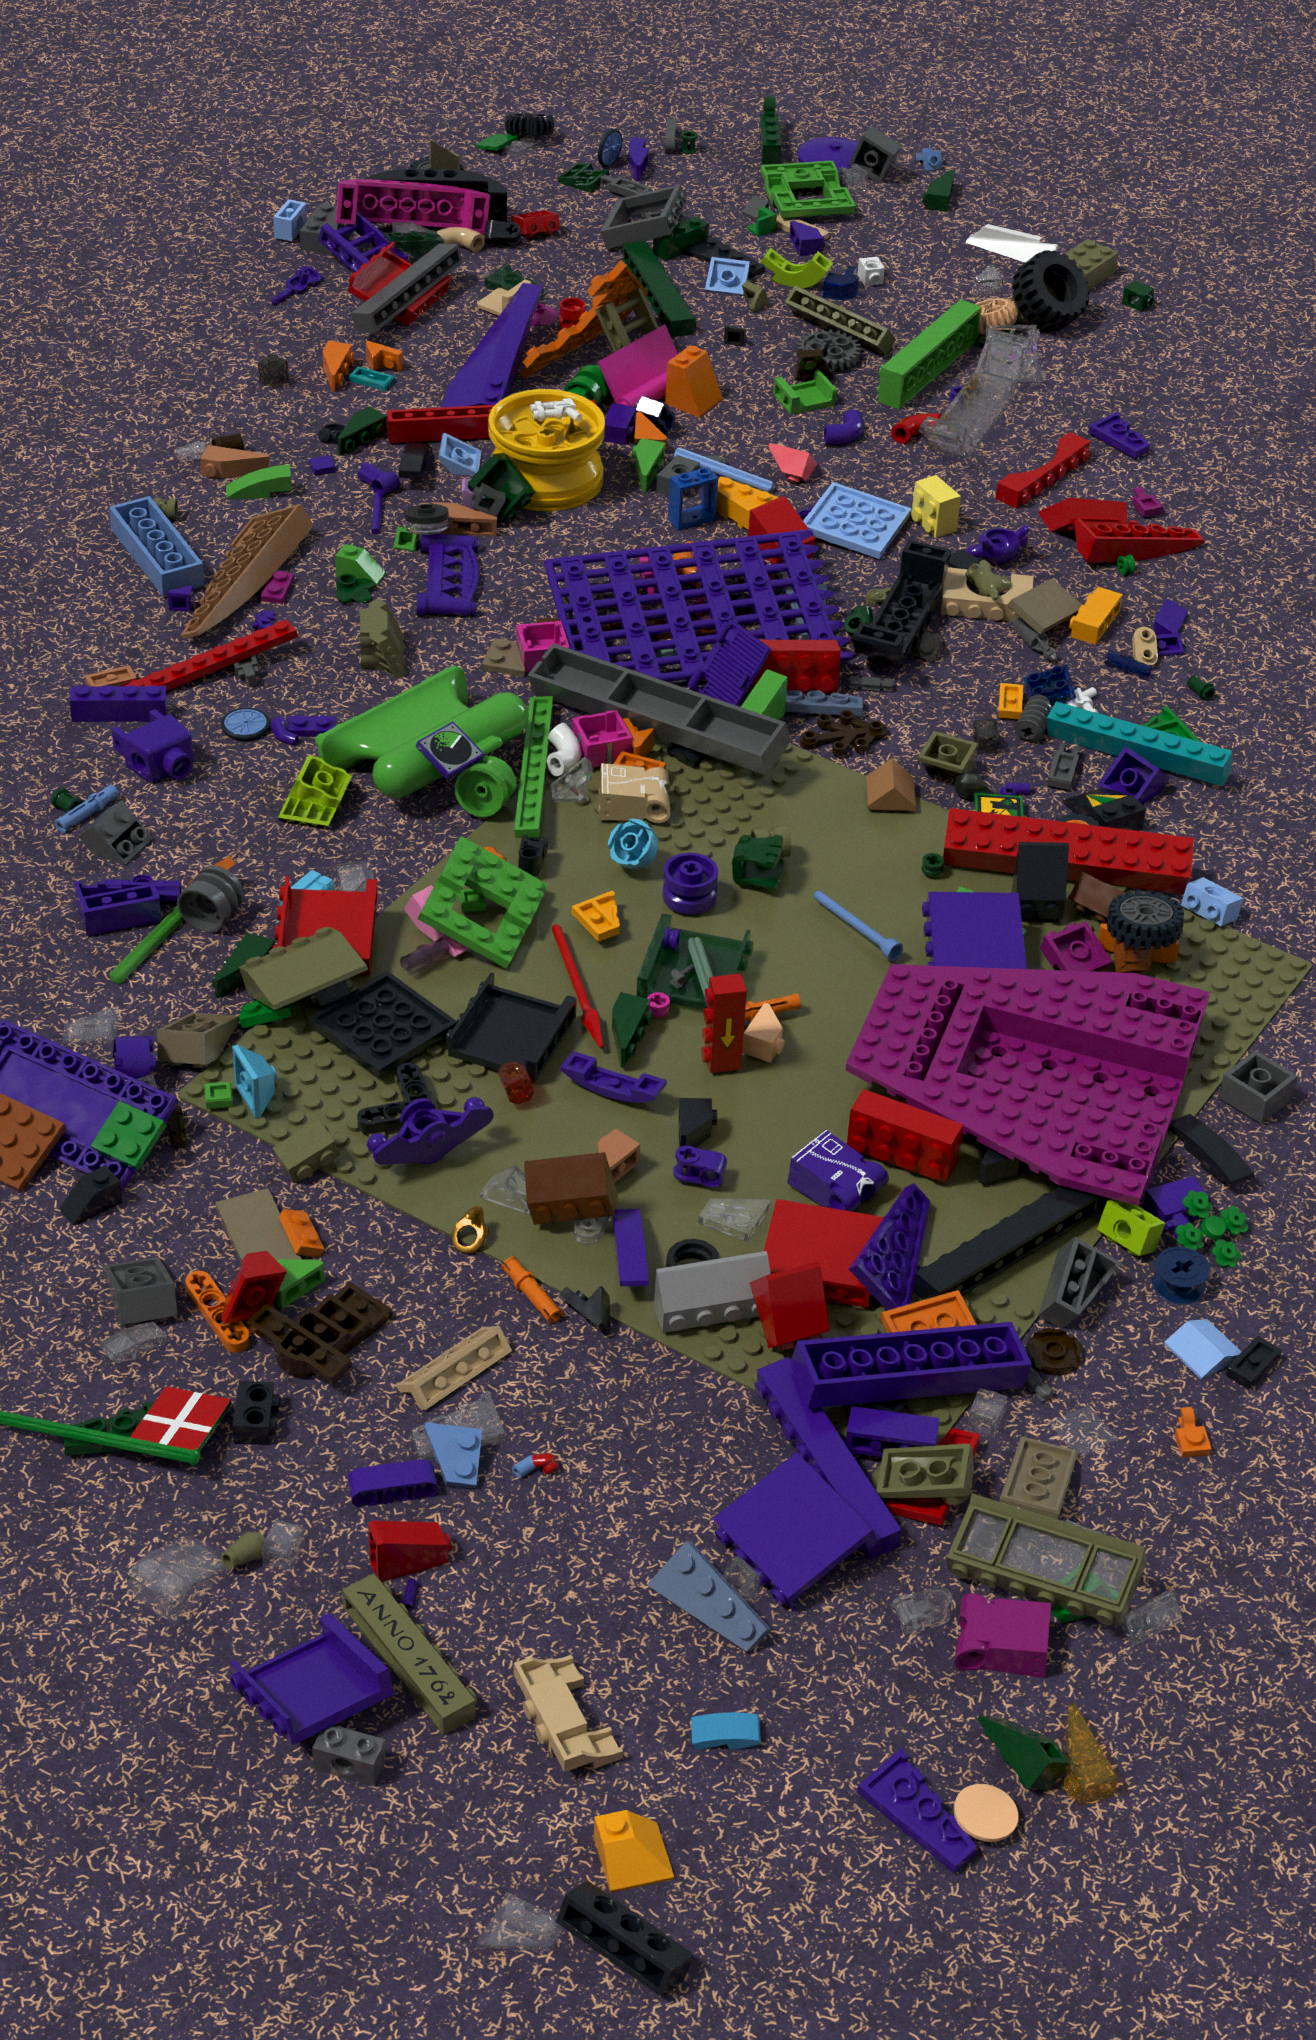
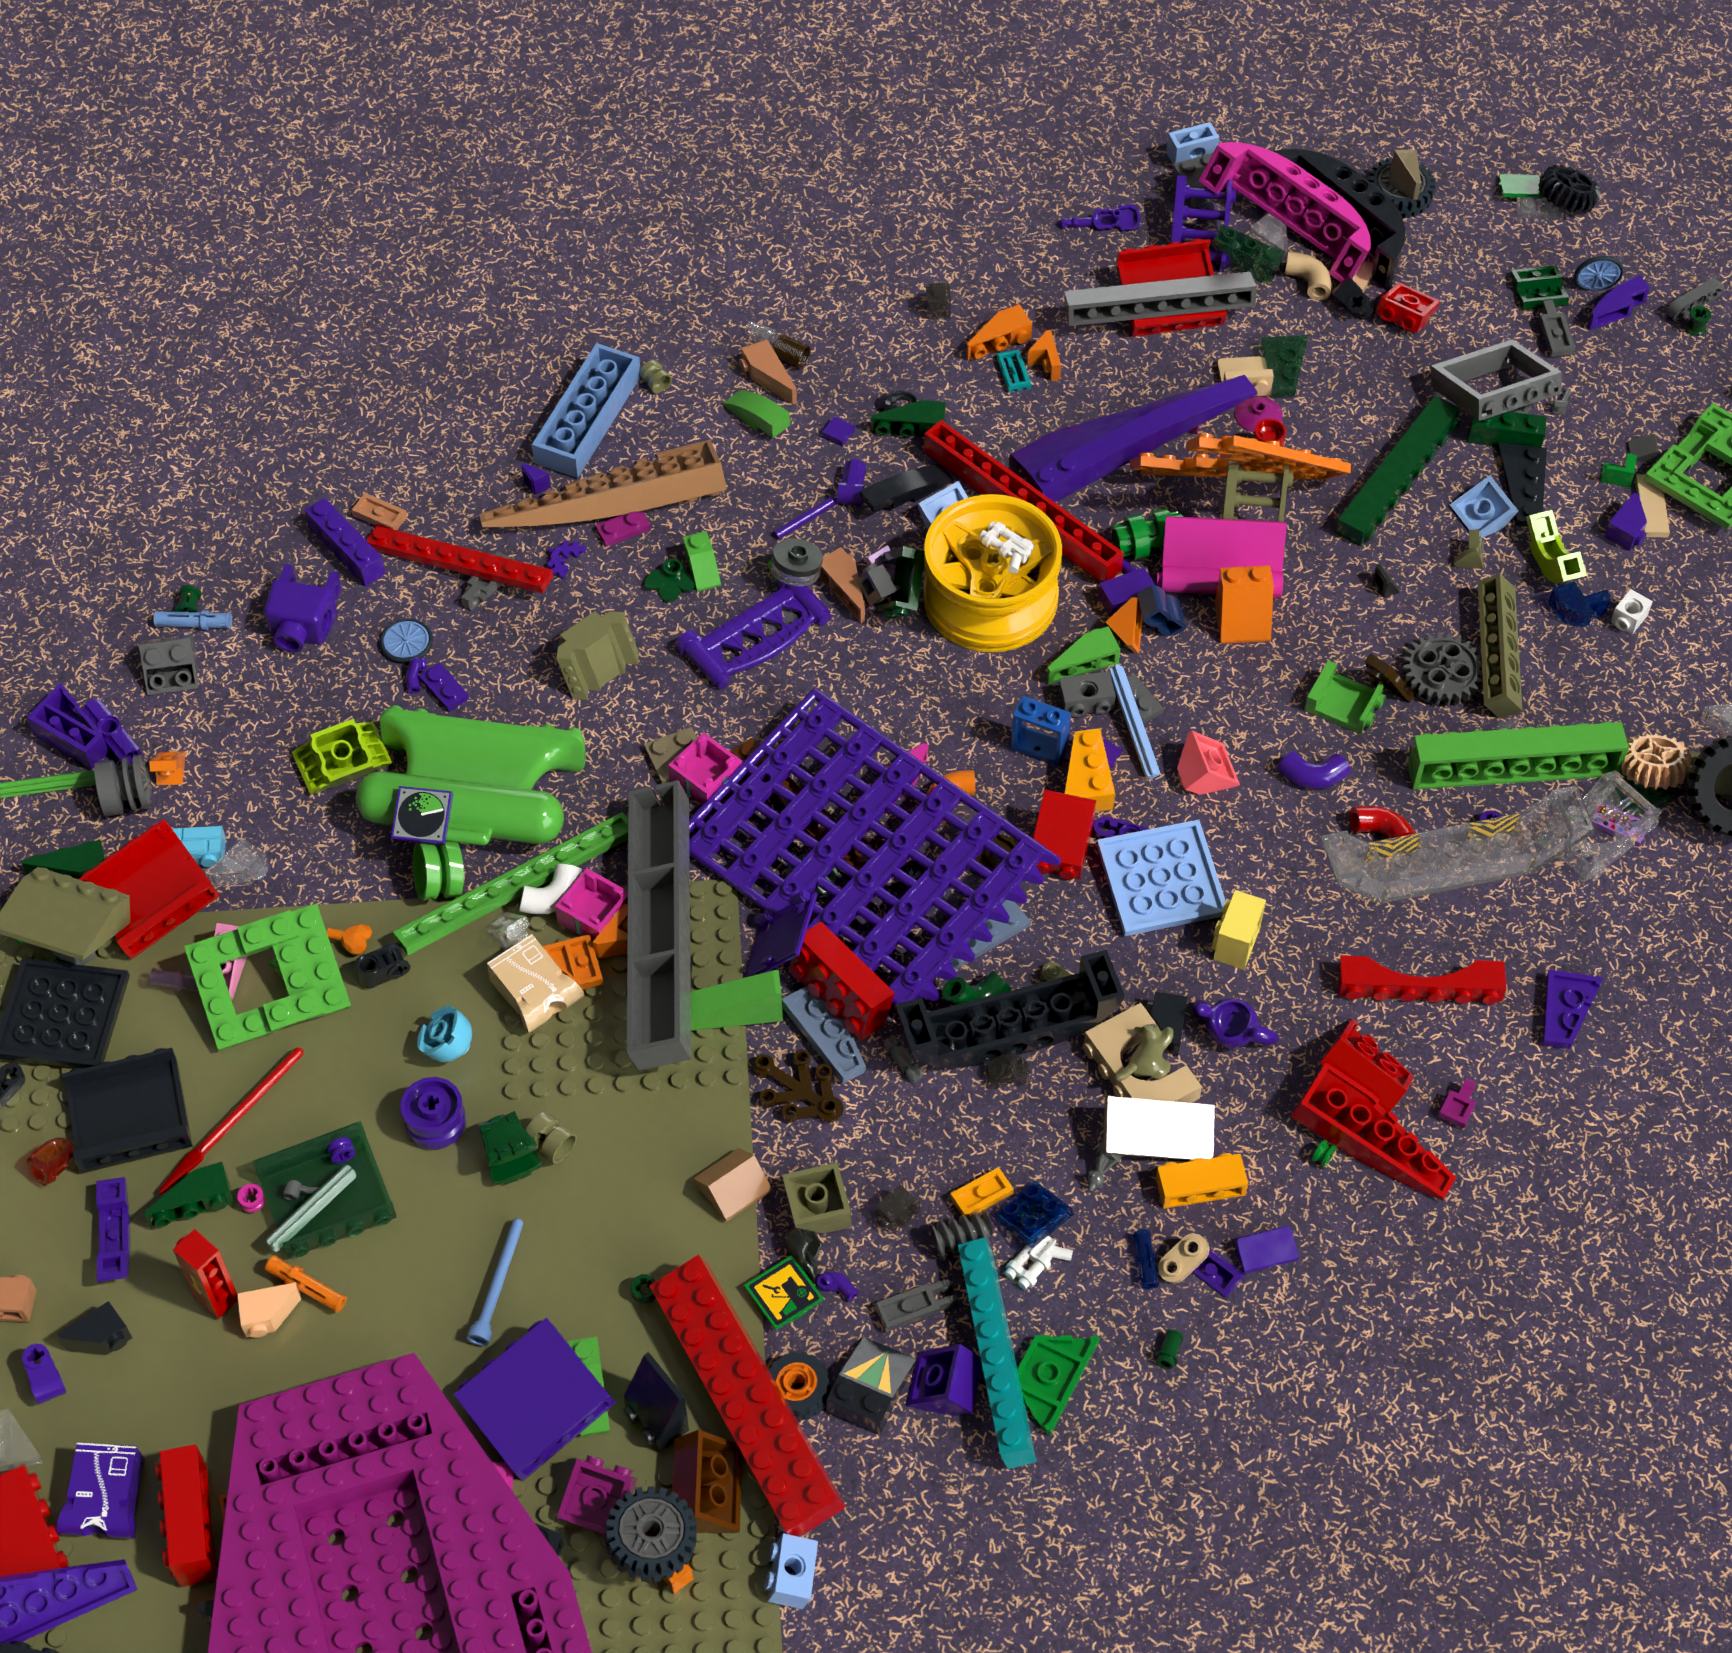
camera: 55 degrees right, 15 degrees up
light orange wing [571,890,620,942] -> none

